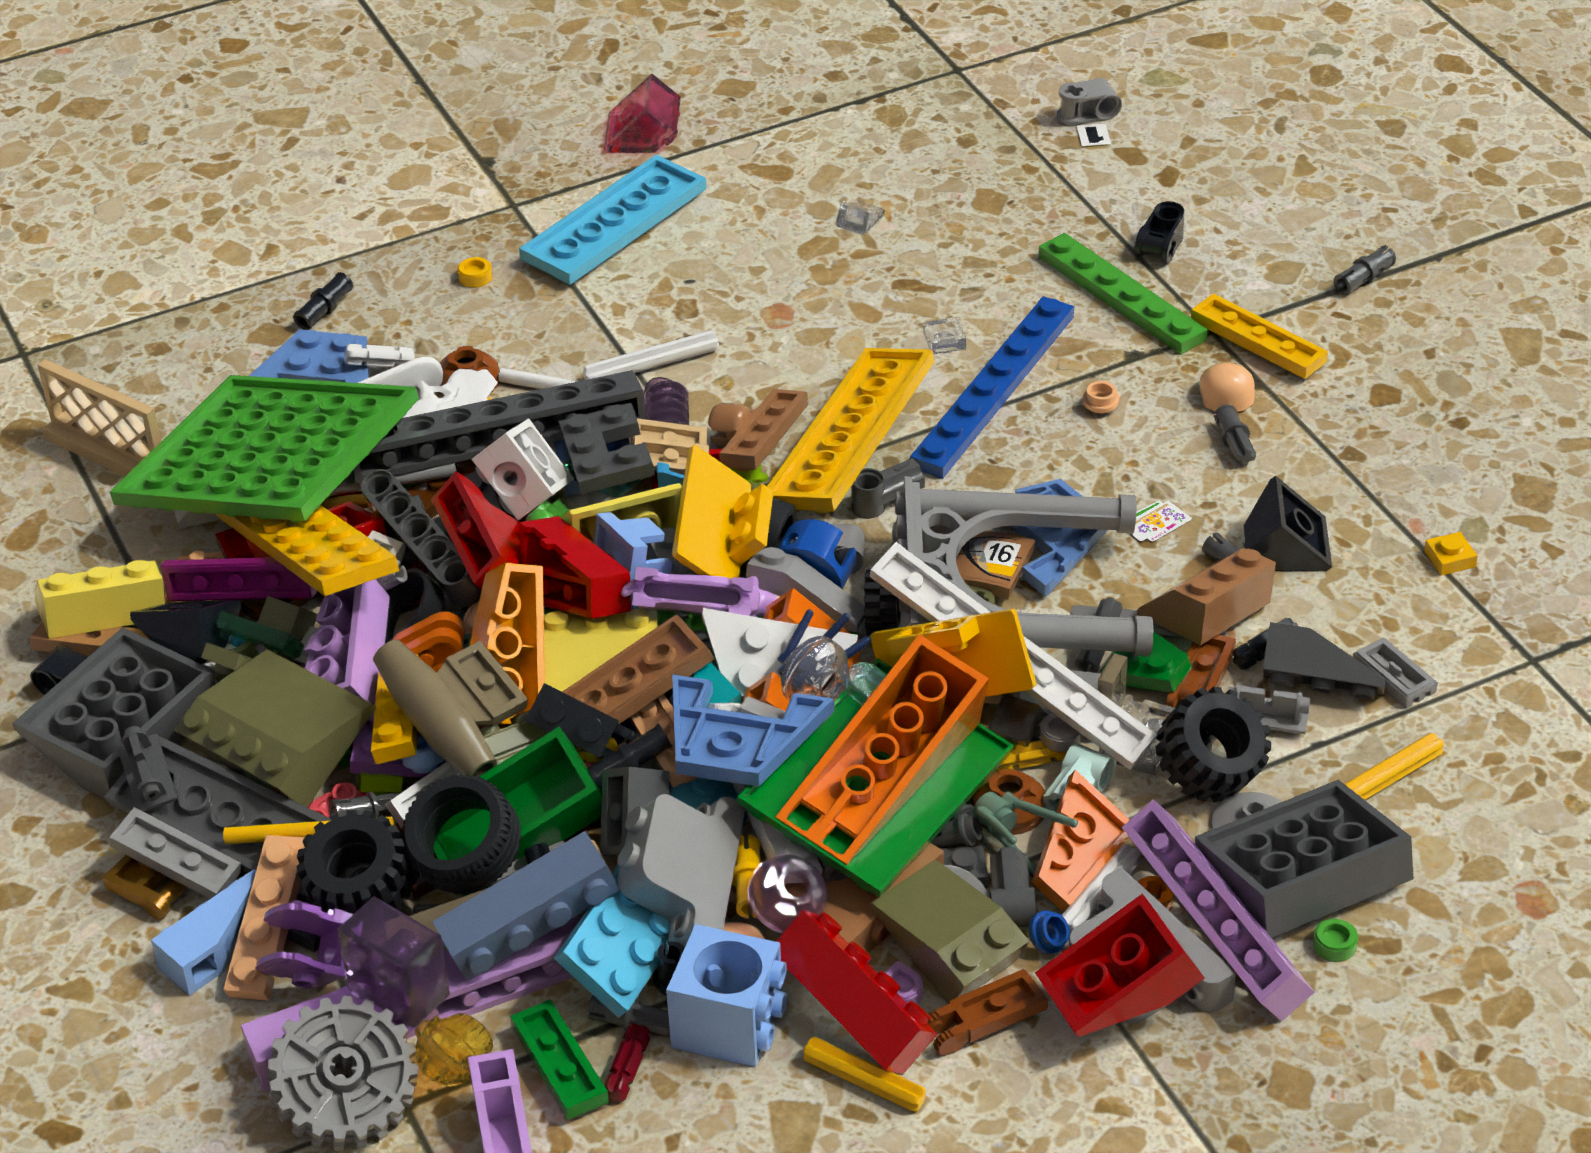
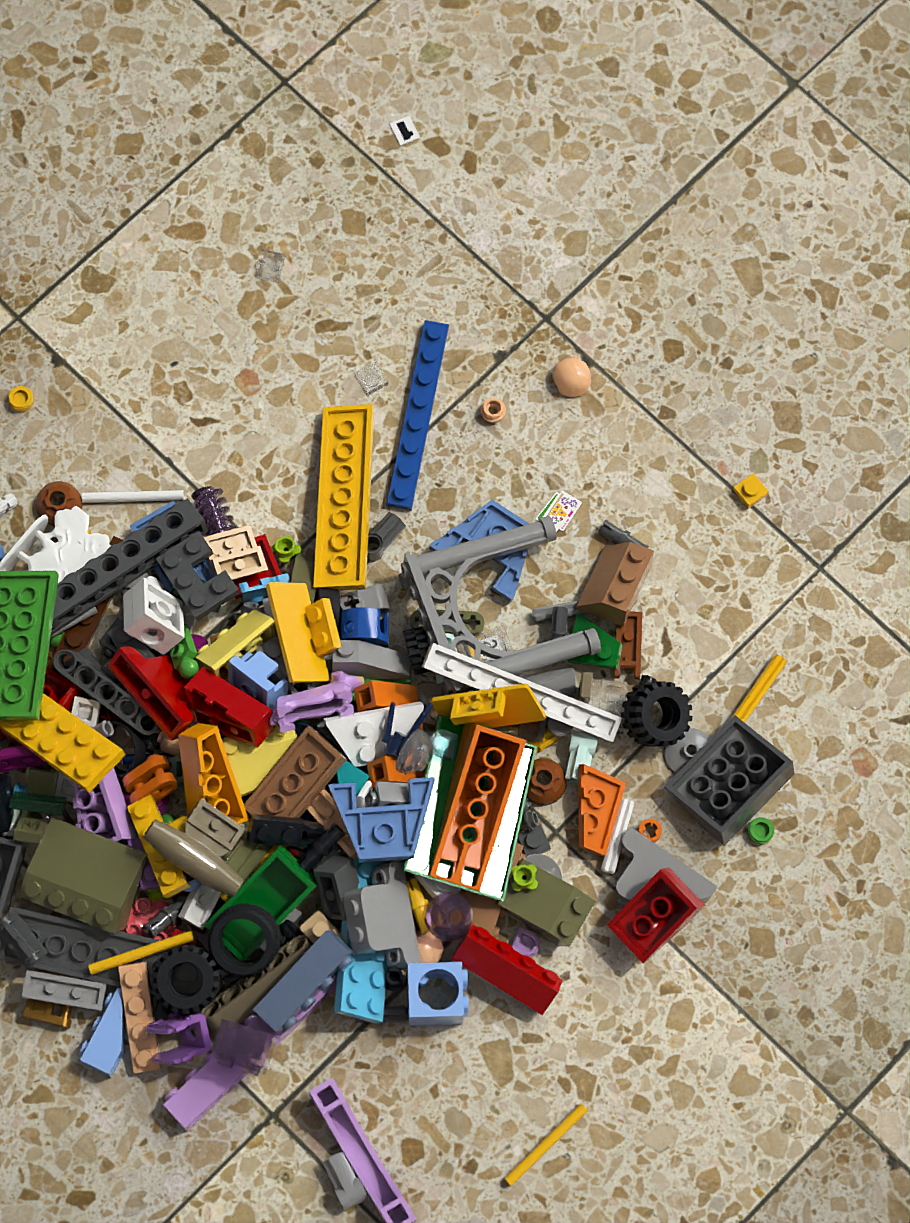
camera: 25 degrees left, 30 degrees up
light grey piece [268,996,418,1151] -> none
clear yellow piece [415,1013,493,1087] -> none
green plate [510,999,609,1120] -> none
medium azure plate [519,155,707,285] -> none
white axle [583,330,719,380] -> none
dark red axle [603,1023,650,1103] -> none
clear pink slope [604,73,681,153] -> none
medium nougat plate [708,389,808,471] -> none
yellow axle [803,1037,926,1112] -> none
dark orange hinge [927,969,1048,1056] -> none
slope [956,531,1035,600] -> none
sand green plant [972,792,1078,877] -> none
dark grey piece [990,847,1036,927] -> none
blue plate [1028,910,1070,955] -> none
bright green plate [1038,233,1208,355] -> none
light grey piece [1056,78,1122,126] -> none
lavender brick [1122,799,1315,1021] -> none
black piece [1134,201,1185,263] -> none
yellow plate [1191,293,1328,379] -> none
dark grey axle [1214,404,1256,466] -> none
light grey hinge [1228,684,1310,735] -> none
black axle [1232,618,1298,670] -> none
black slope [1243,476,1332,571] -> none
dark grey slope [1263,622,1386,699] -> none
dark grey pin [1334,245,1396,295] -> none
light grey tile [1353,637,1438,709] -> none
none -> lime plate [511,864,538,891]

